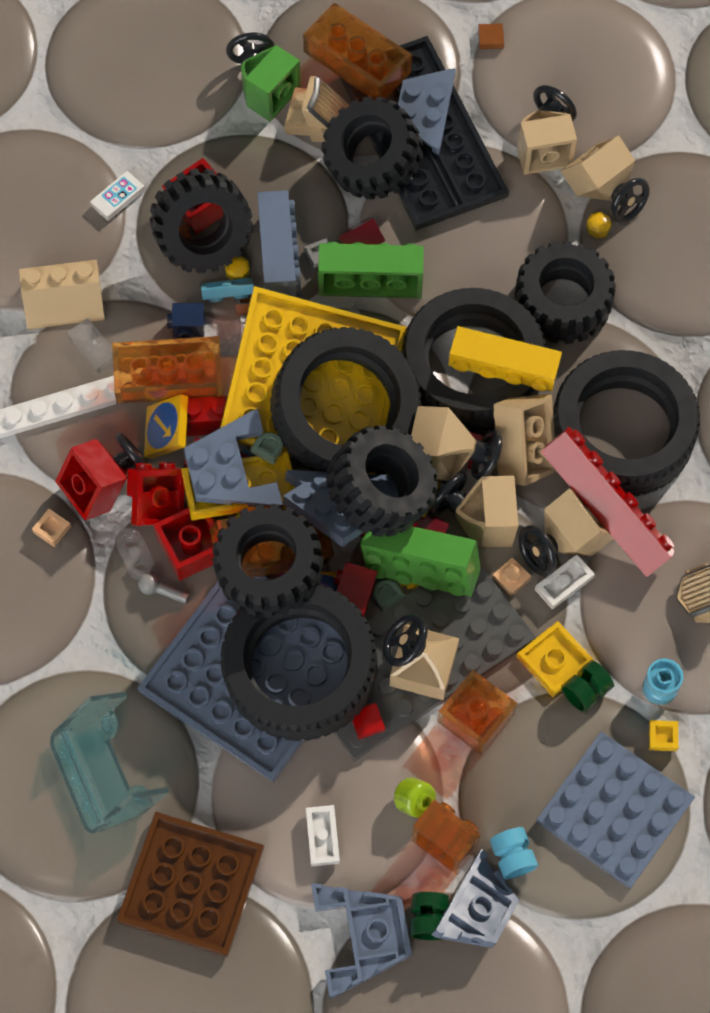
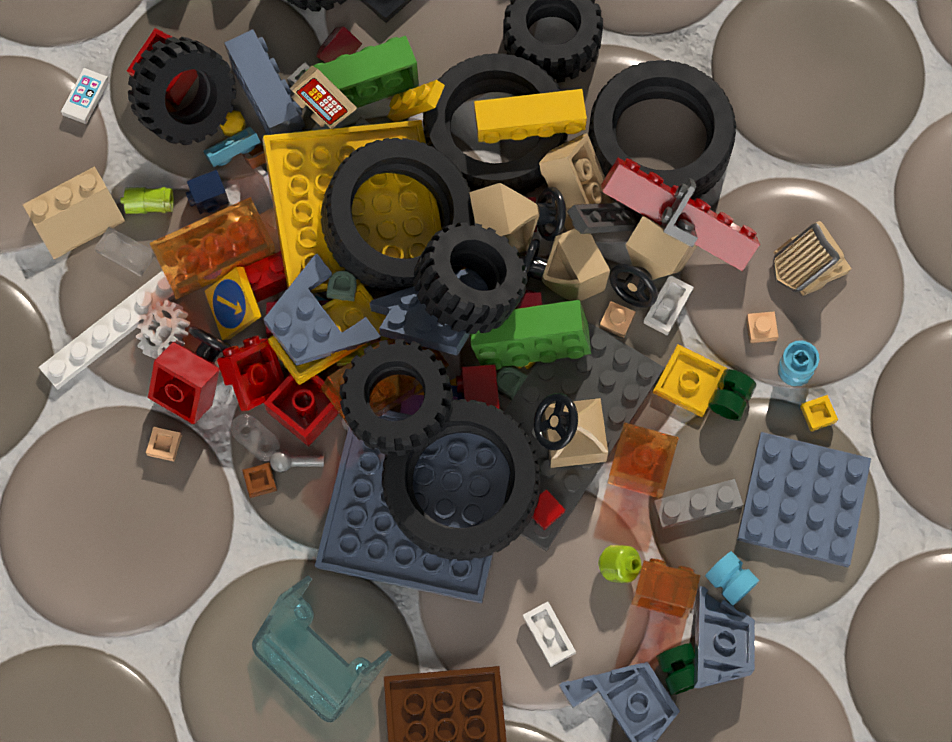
camera: 20 degrees left, 5 degrees up
none -> lime piece [120,187,174,214]
none -> white gear [136,300,190,359]
none -> dark orange tile [242,462,277,498]
none -> slope [290,66,357,129]
none -> yellow plate [387,80,445,122]
none -> dark grey plate [567,203,644,234]
none -> light grey plate [653,479,743,530]
none -> dark grey bracket [660,178,698,247]
none -> light nougat plate [746,312,778,343]

